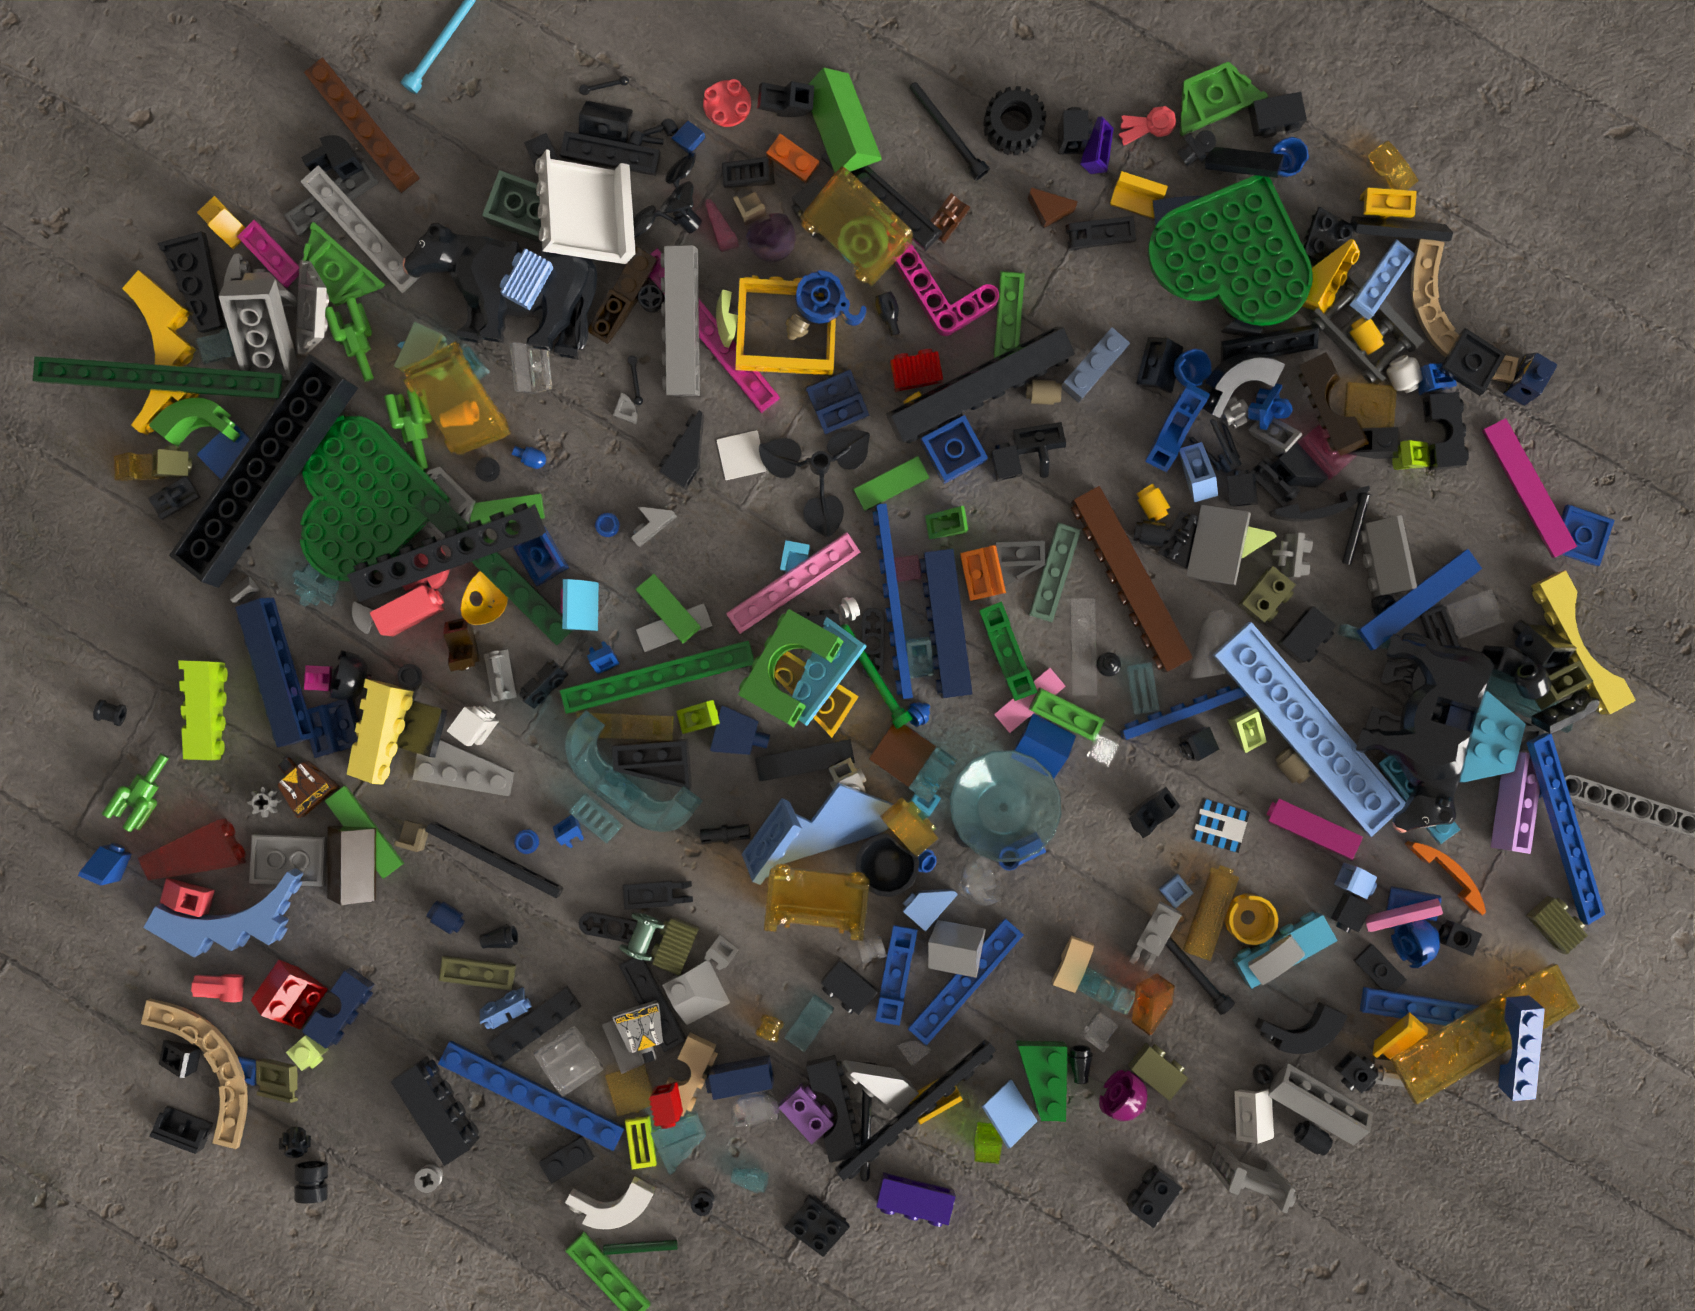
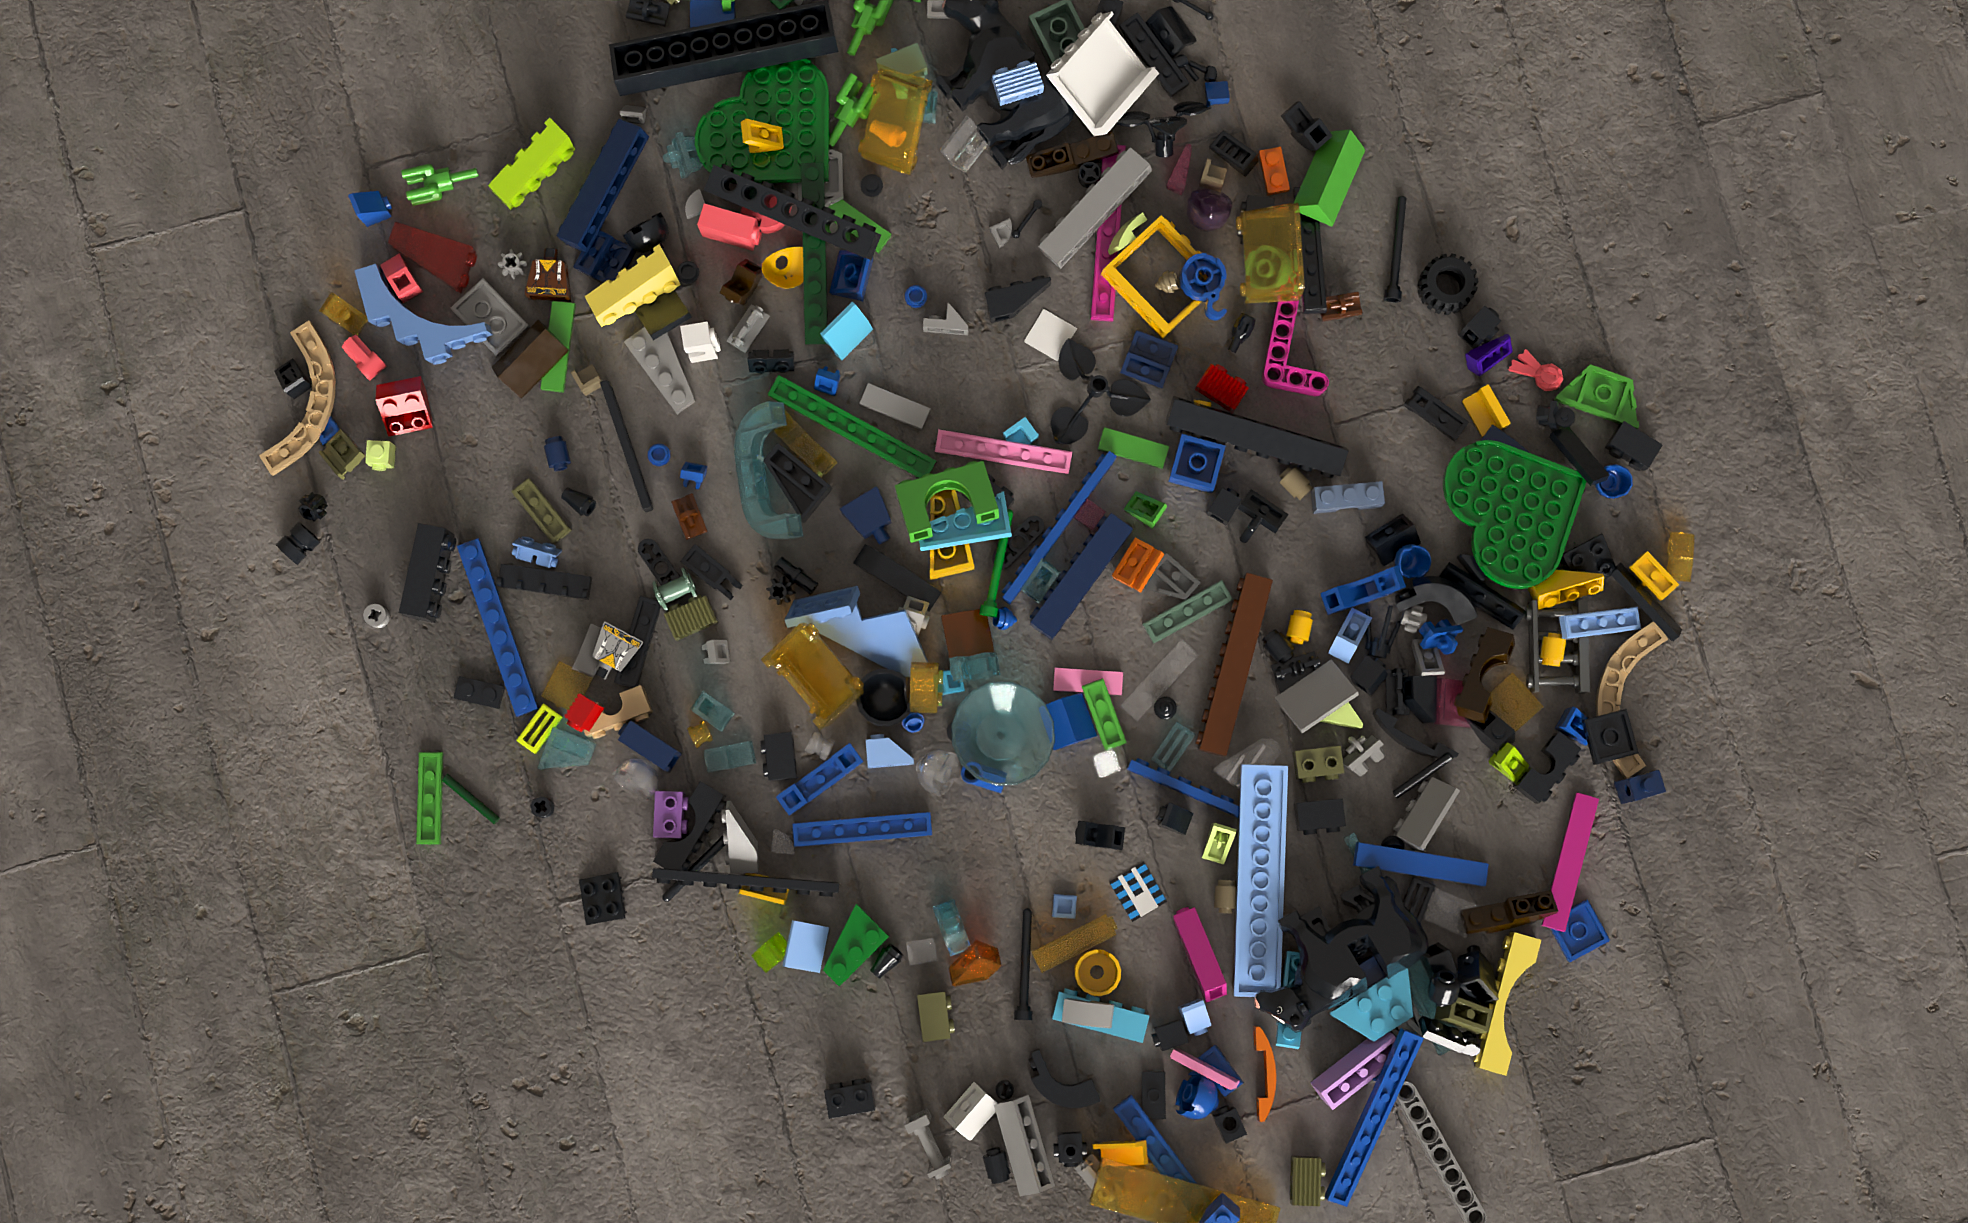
camera: 40 degrees right, 5 degrees down
black bush [93,699,127,726] -> none
black hinge [149,1106,213,1154] -> none
dark blue arch [302,968,375,1049] -> none
dark pink tile [304,665,332,691] -> none
blue cylinder [512,446,546,469] -> none
clear slope [534,1026,603,1097] -> none
white arch [565,1176,656,1229] -> none
clear light blue slope [569,793,623,844] -> none
bright green tile [636,574,701,643] -> none
light grey slope [662,960,730,1025] -> none
lime slope [676,700,720,734] -> none
coral dish [703,79,751,127] -> none
clear light blue cone [731,1168,769,1194] -> none
white plate [839,597,860,621] -> none
dark purple brick [876,1172,956,1227] -> none
light grey slope [928,920,986,978] -> none
green slope [979,602,1038,701] -> none
bright green tile [994,271,1025,358] -> none
reddish brown slope [1027,187,1078,228] -> none
tan slope [1052,936,1094,993] -> none
magenta cylinder [1099,1070,1148,1121] -> none
light grey hinge [1129,901,1182,972] -> none
white head [1386,355,1423,393] -> none
none -> clear yellow slope [319,292,368,335]
none -> reddish brown hips [671,493,708,540]
none -> clear light blue slope [690,691,735,732]
none -> yellow slope [741,119,784,153]
none -> black gear [766,576,796,605]
none -> dark brown slope [1459,890,1558,935]

